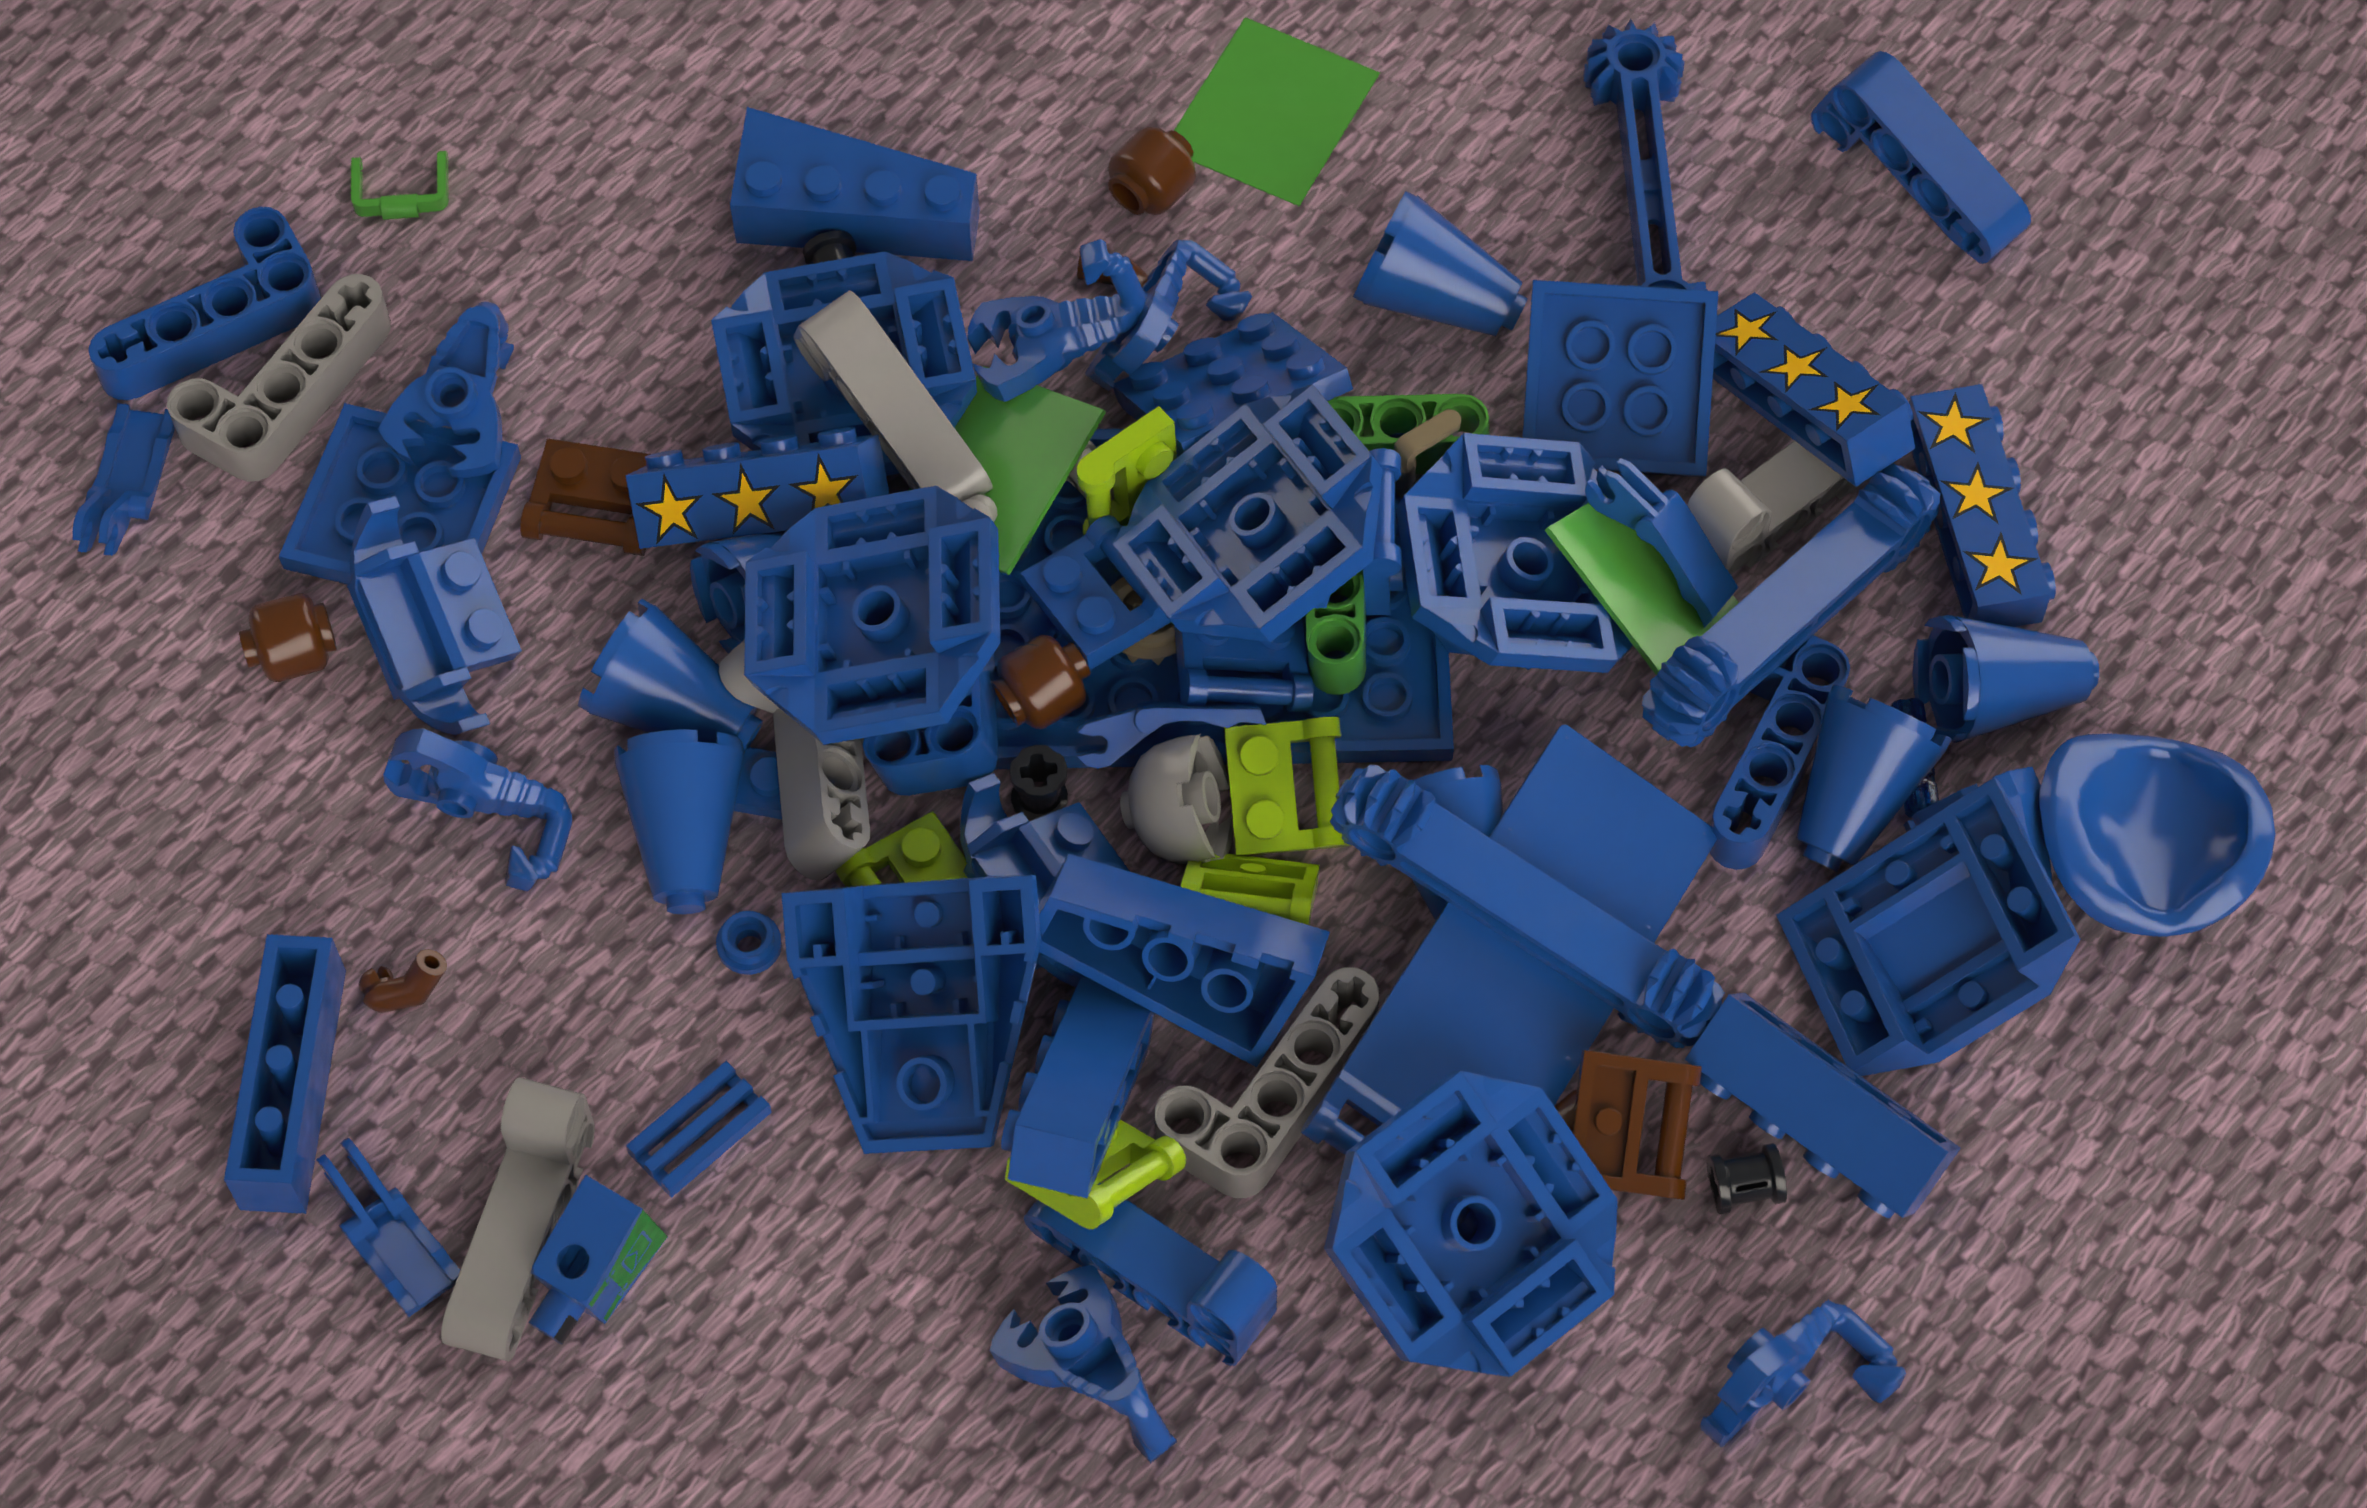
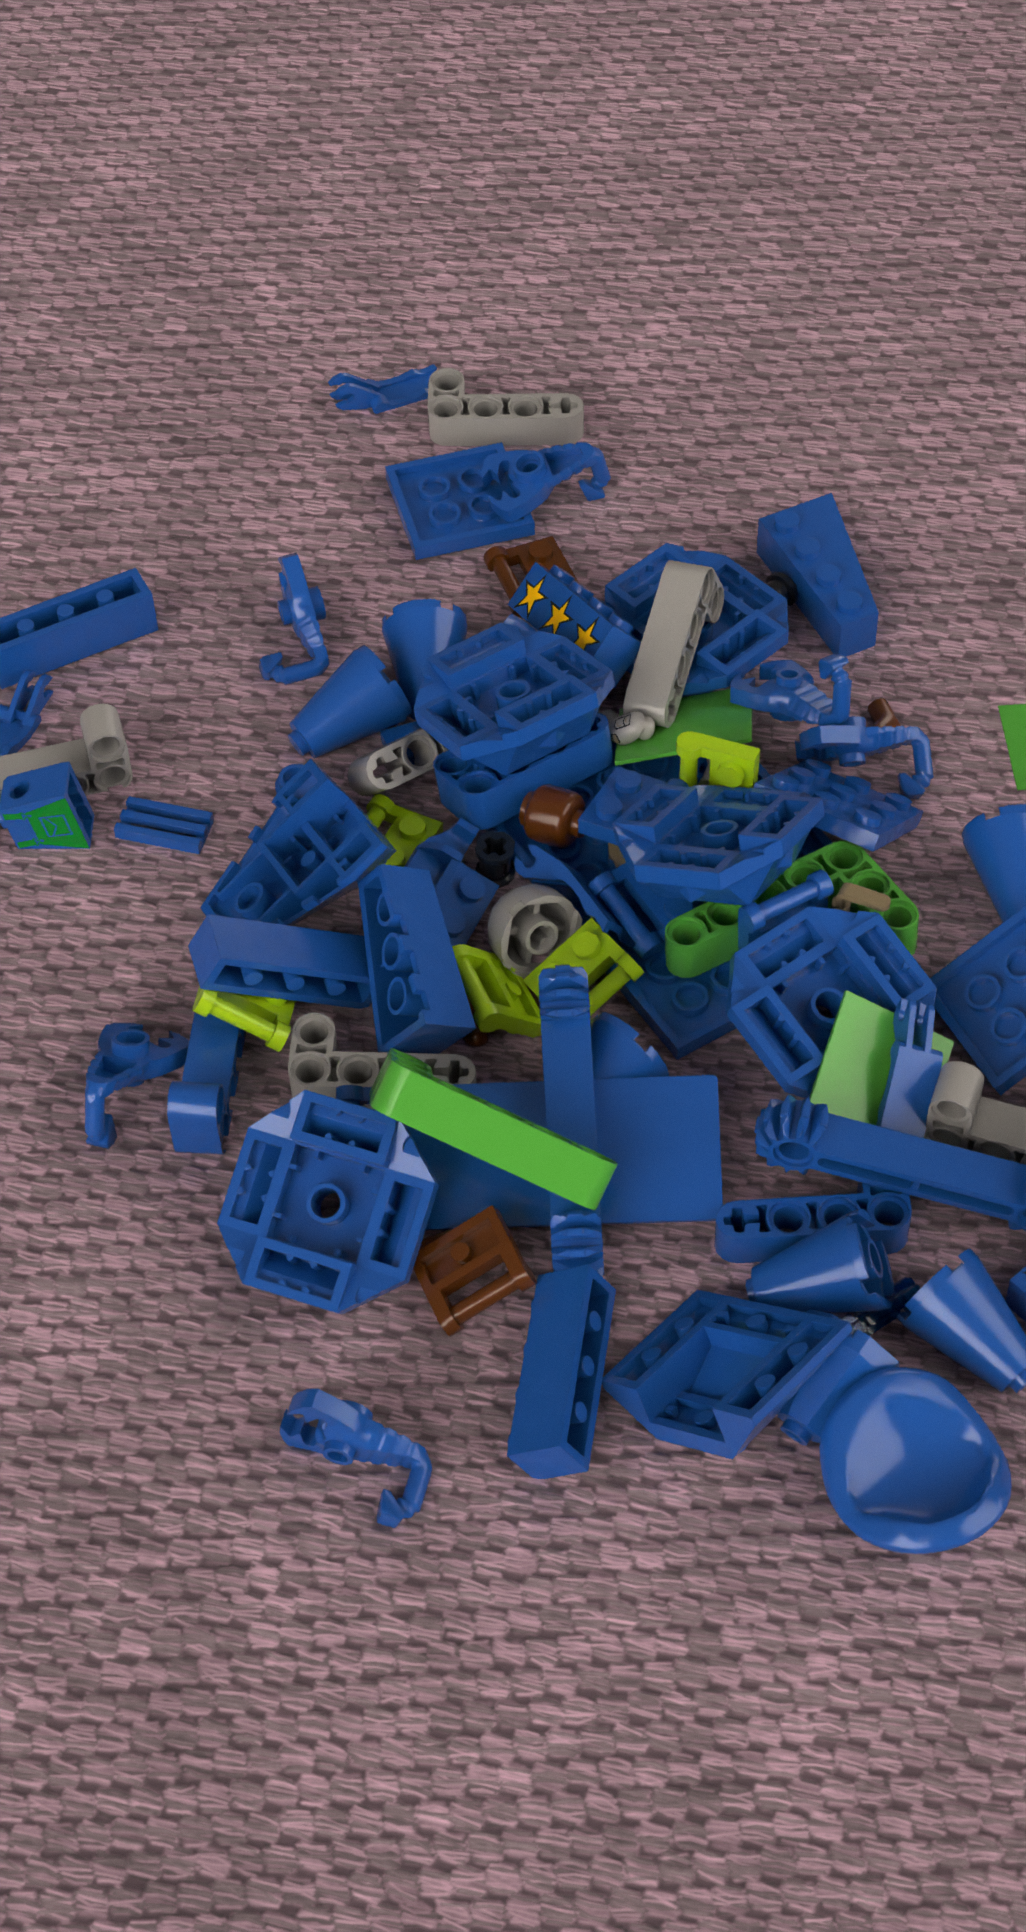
camera: 60 degrees right, 10 degrees down
blue beam [88,207,321,400] -> none
reddish brown head [239,593,337,682] -> none
blue plate [347,496,522,735] -> none
bright green piece [351,151,449,220] -> none
reddish brown arm [358,949,447,1013] -> none
reddish brown head [1108,127,1196,215] -> none
black bush [1707,1143,1787,1215] -> none
none -> bright green beam [369,1048,618,1210]

